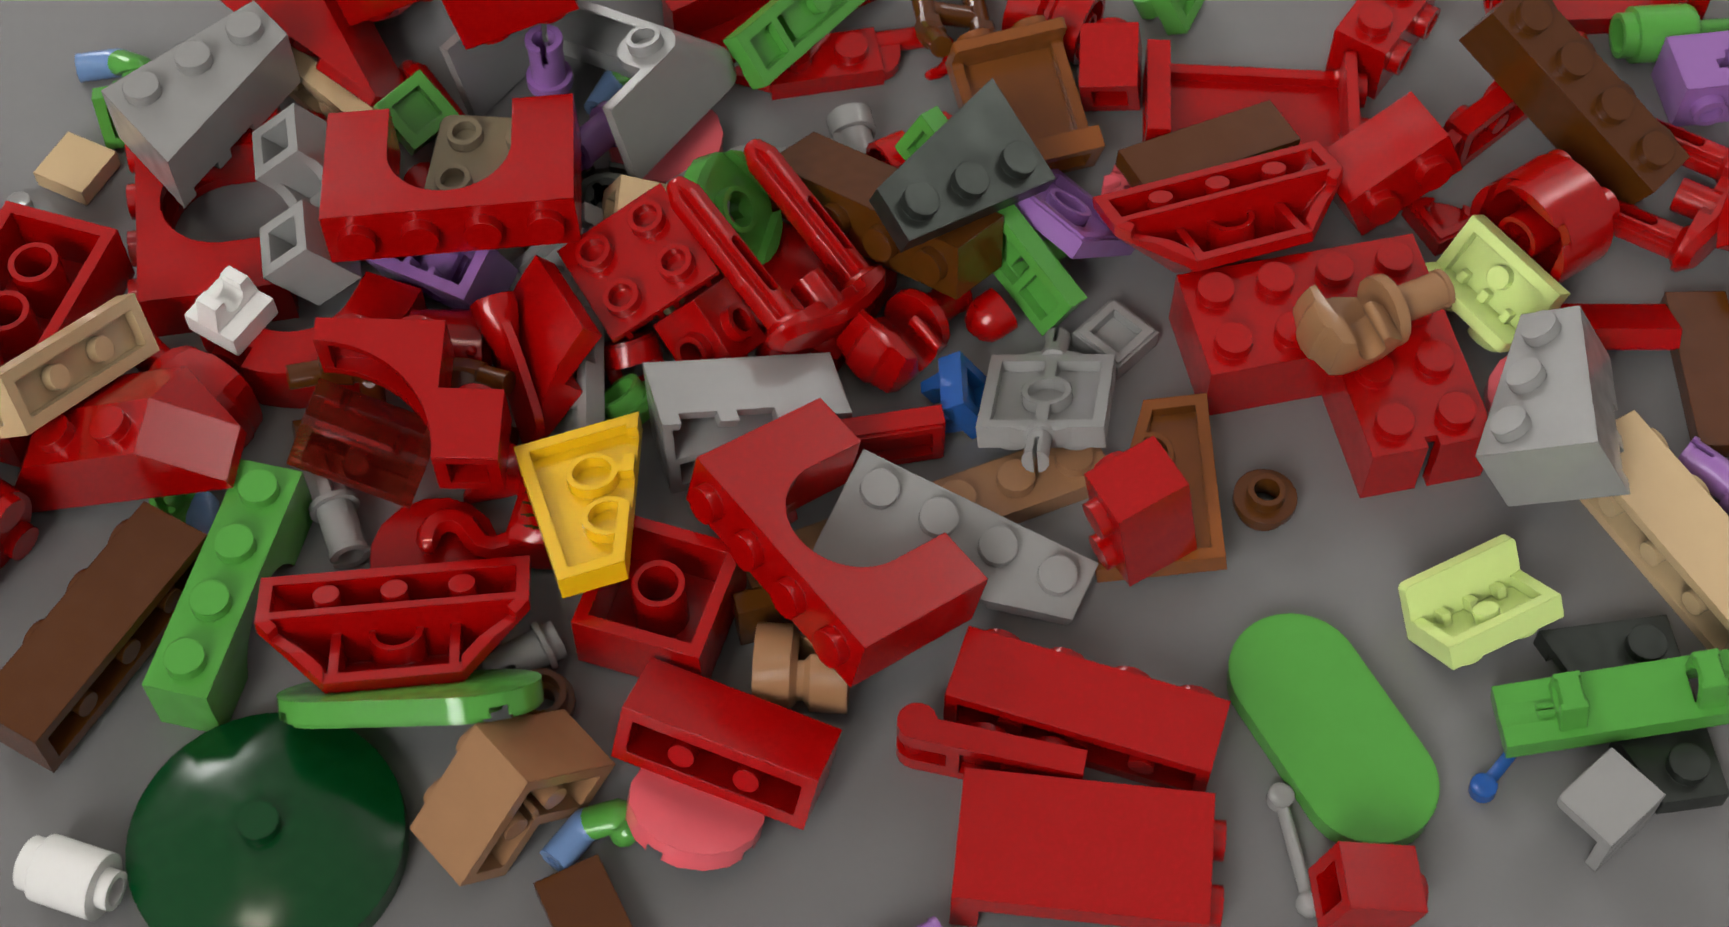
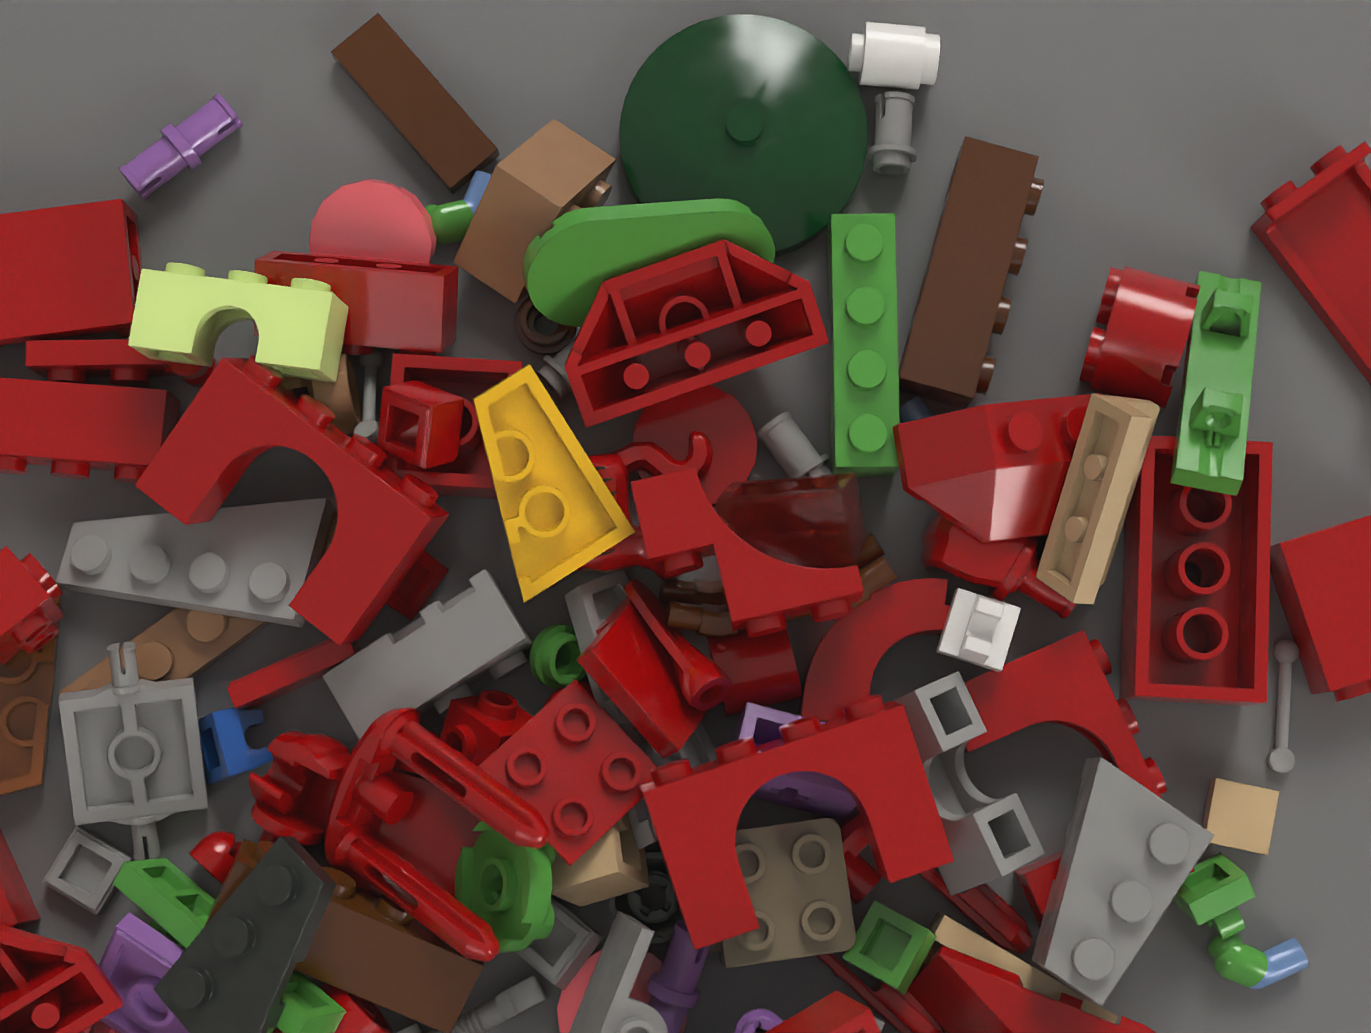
camera: 165 degrees right, 25 degrees up
none -> yellowish green arch [128,262,349,383]
none -> light grey hinge [354,348,384,444]
none -> red slope [377,380,465,469]
none -> light grey pin [867,91,917,176]

